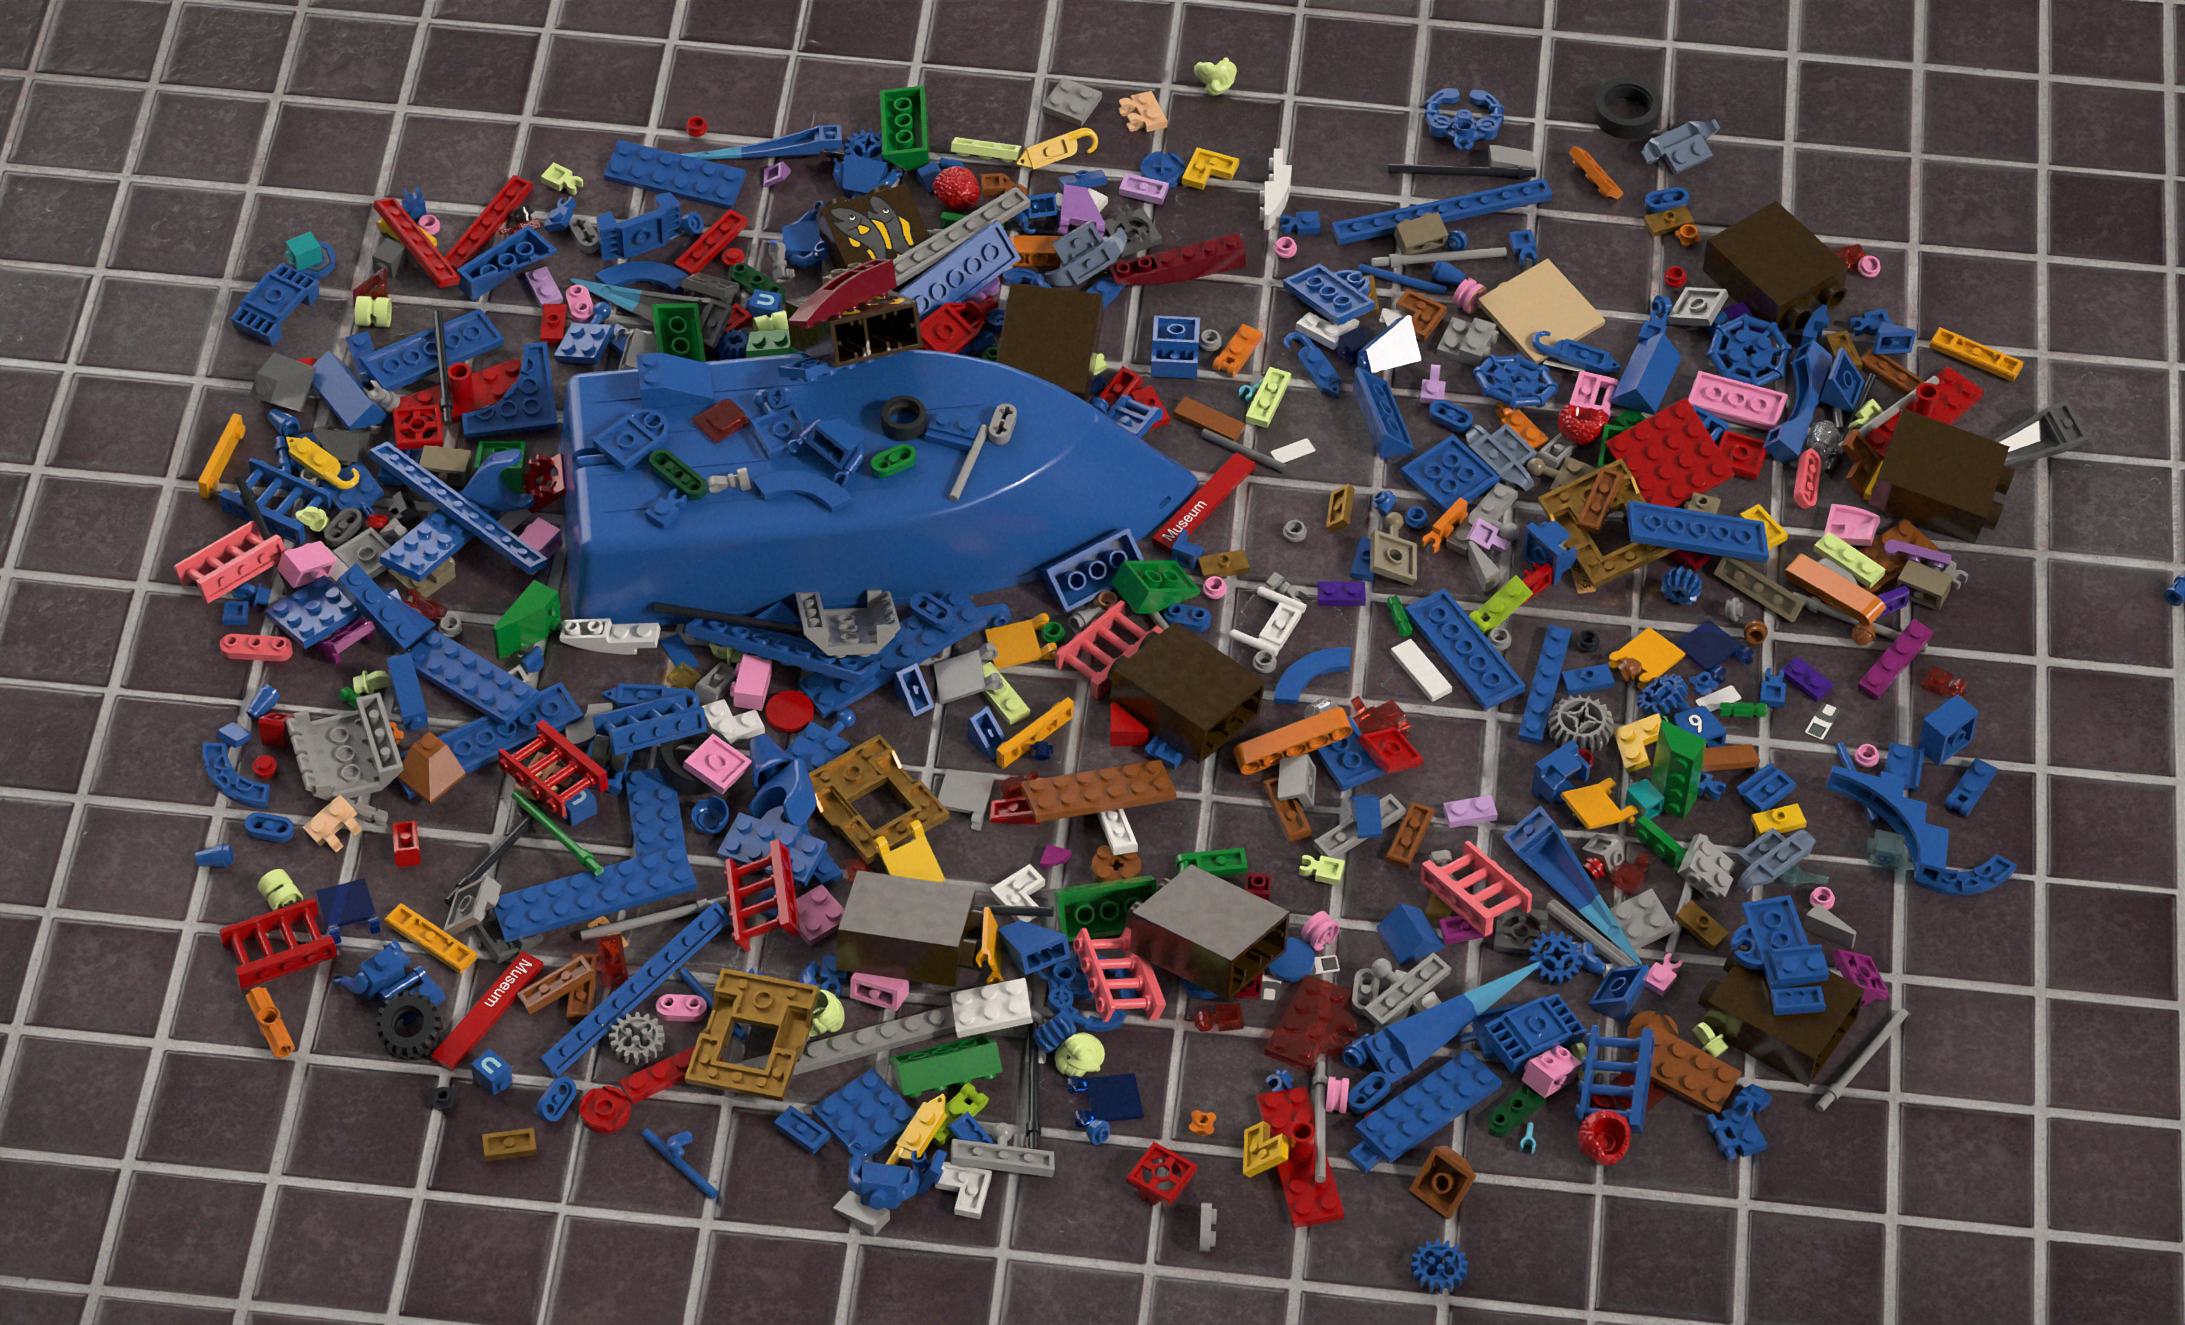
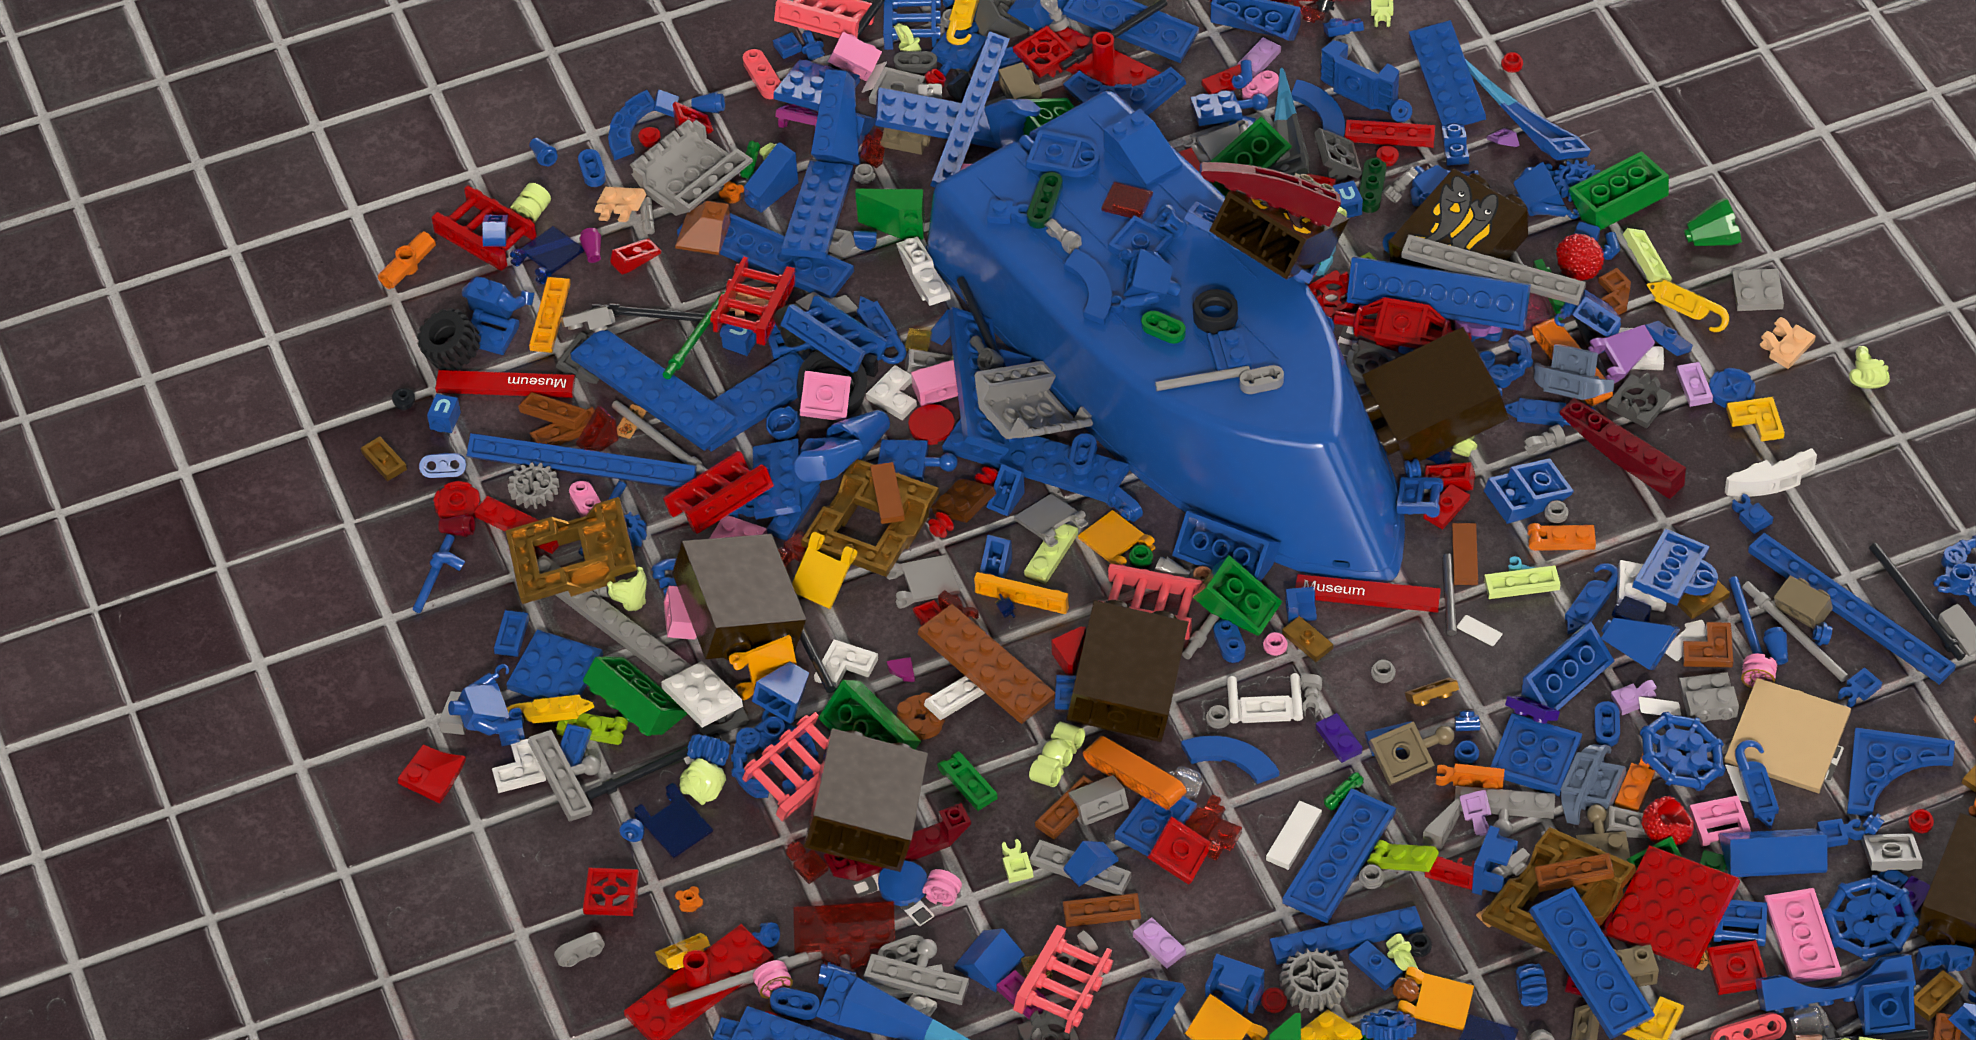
camera: 65 degrees right, 0 degrees up
bright pink plate [1274,237,1297,258] -> none
none -> red plate [398,744,466,804]
none -> dark red cone [438,514,475,537]
none -> blue plate [483,215,508,247]
none -> magenta cone [579,228,601,263]
none -> dark orange tile [870,462,905,524]
none -> reddish brown plate [928,467,998,538]
none -> dark grey bar [970,335,1004,371]
none -> yellowish green piece [1029,721,1085,787]
none -> blue arm [1232,60,1253,89]
none -> yellowish green piece [1386,934,1418,971]
none -> blue slope [1442,124,1469,165]
none -> dark purple plate [1505,696,1560,724]
none -> light grey piece [1524,424,1566,454]
none -> white sticker [1639,697,1681,716]
none -> green cone [1684,198,1742,246]
none -> blue plate [1847,728,1955,816]

